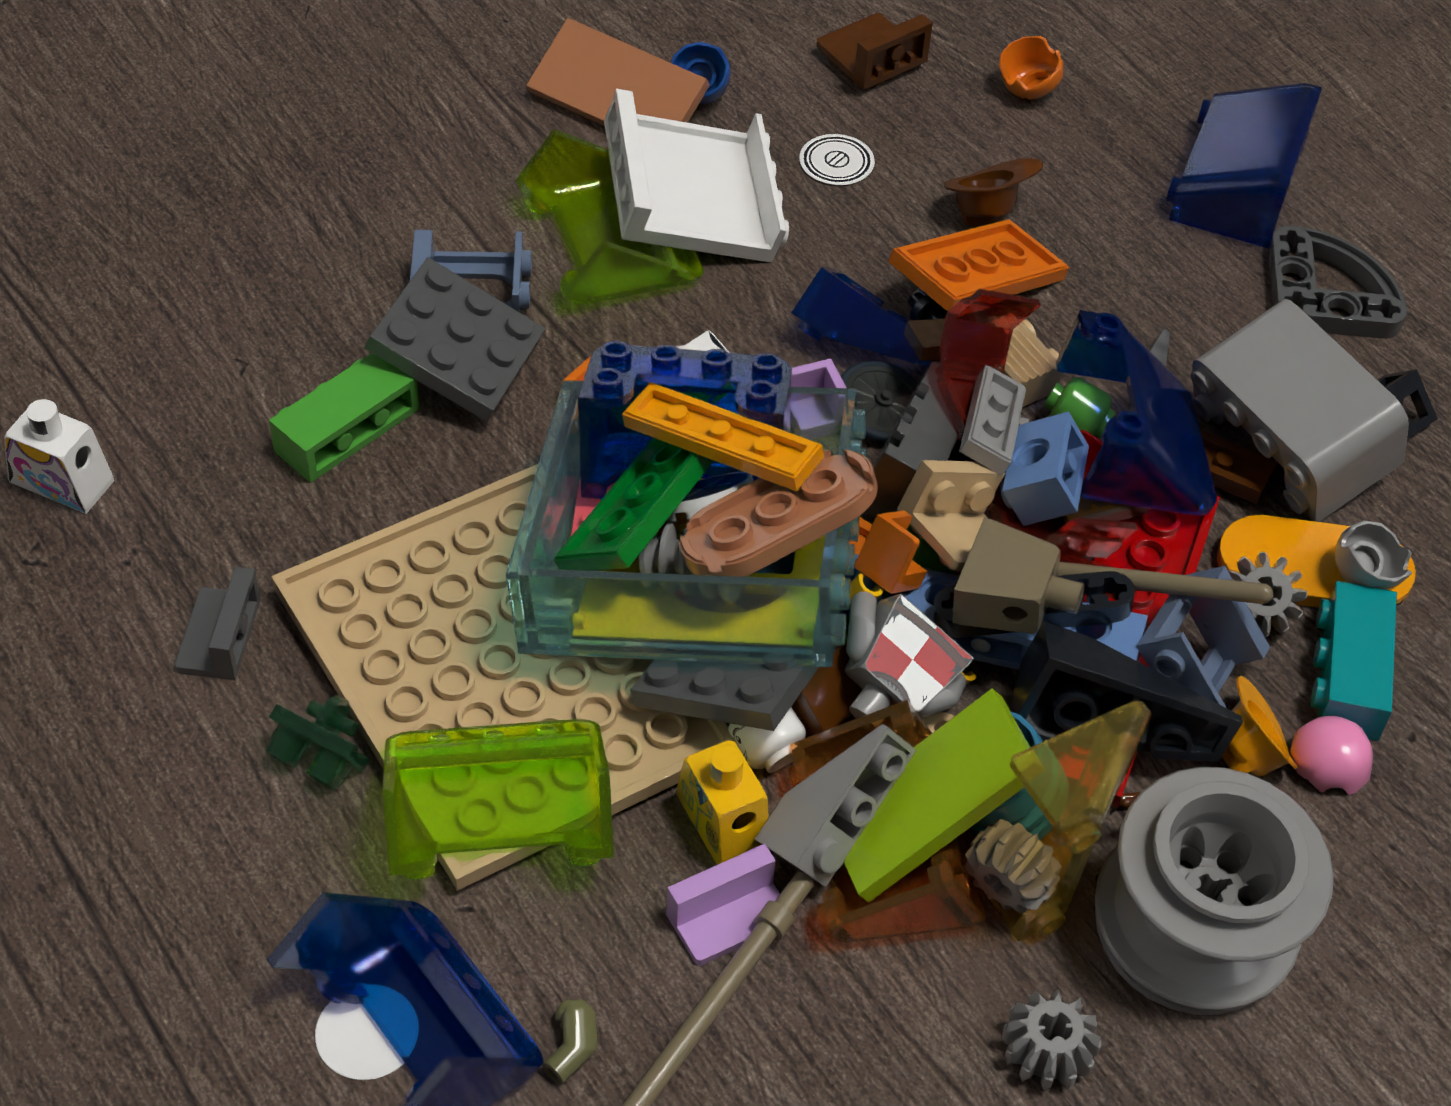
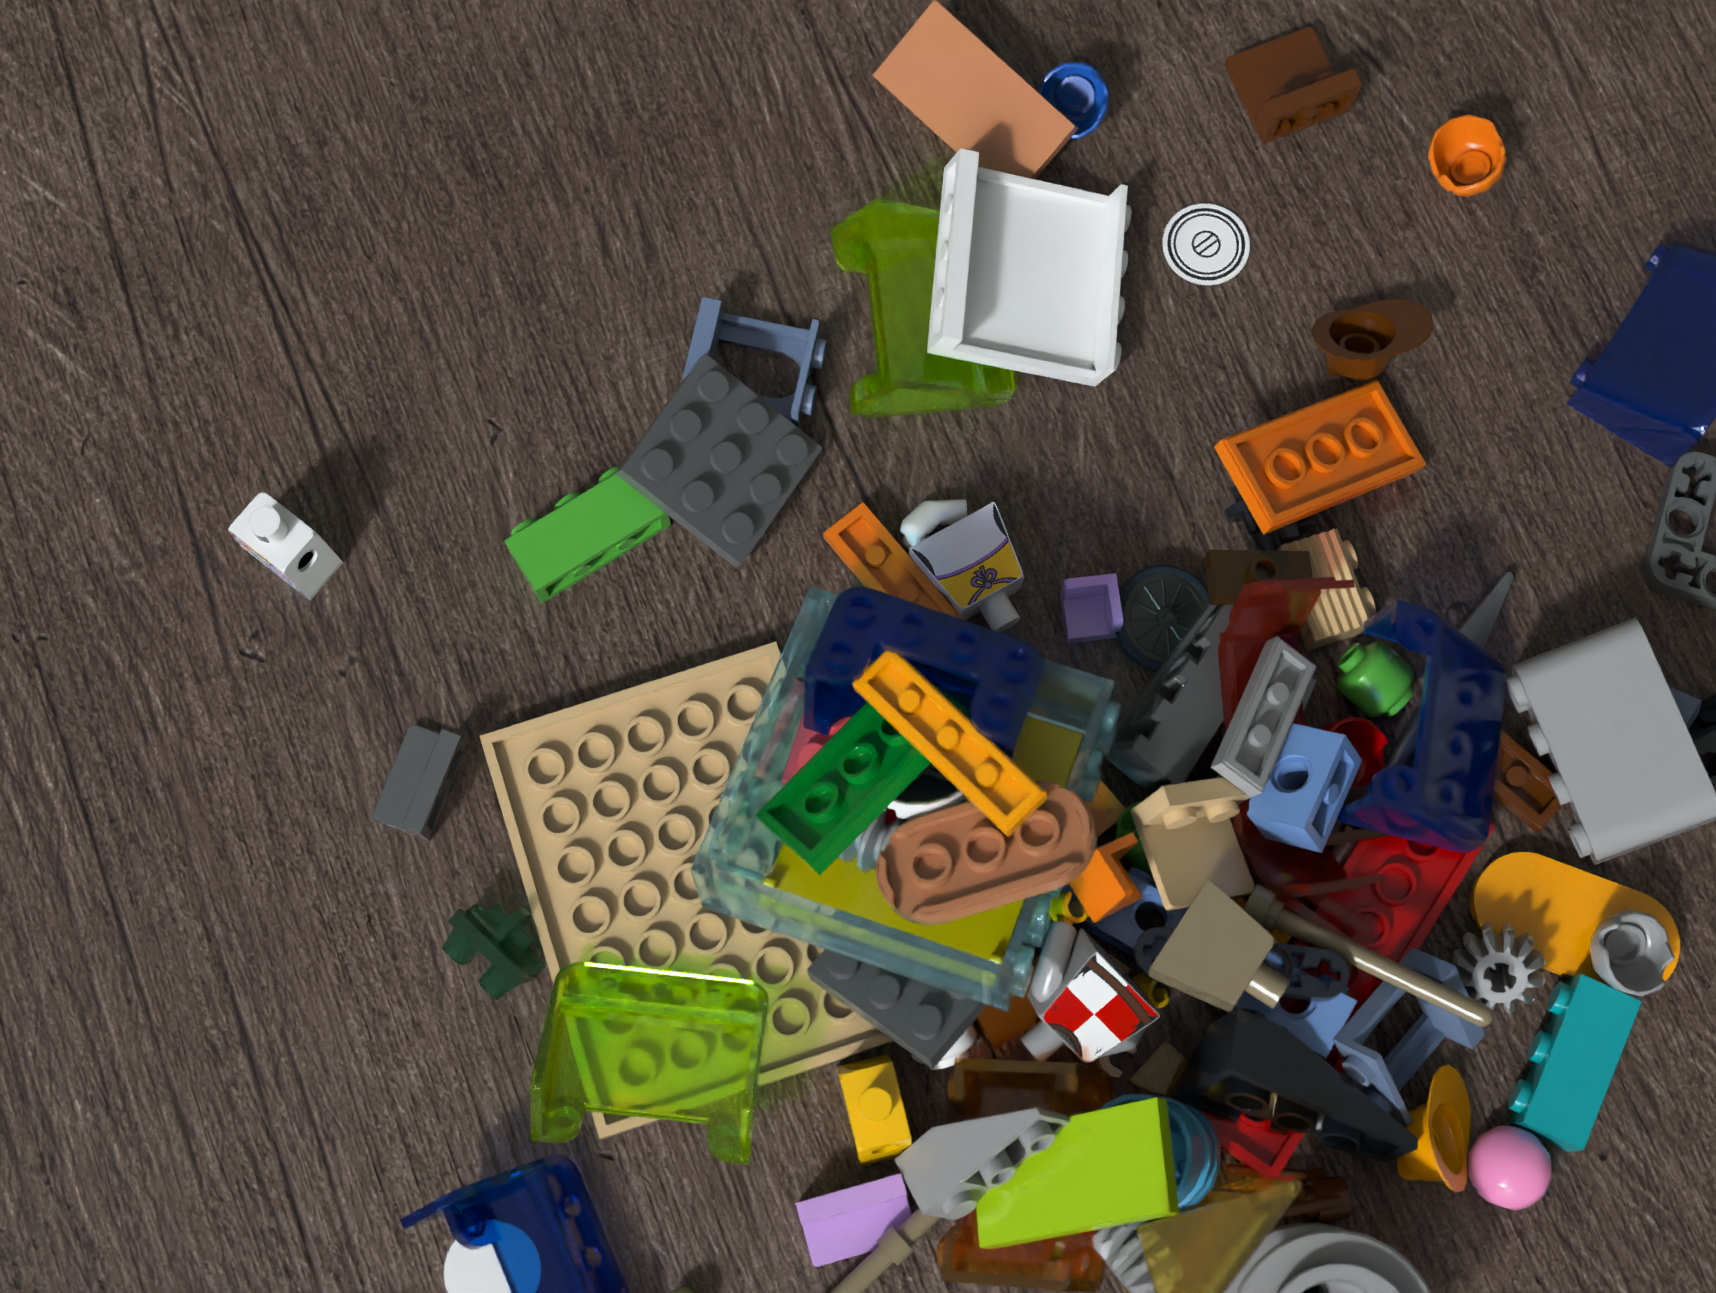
camera: 15 degrees right, 25 degrees up
clear blue wedge [791,267,977,373] -> none

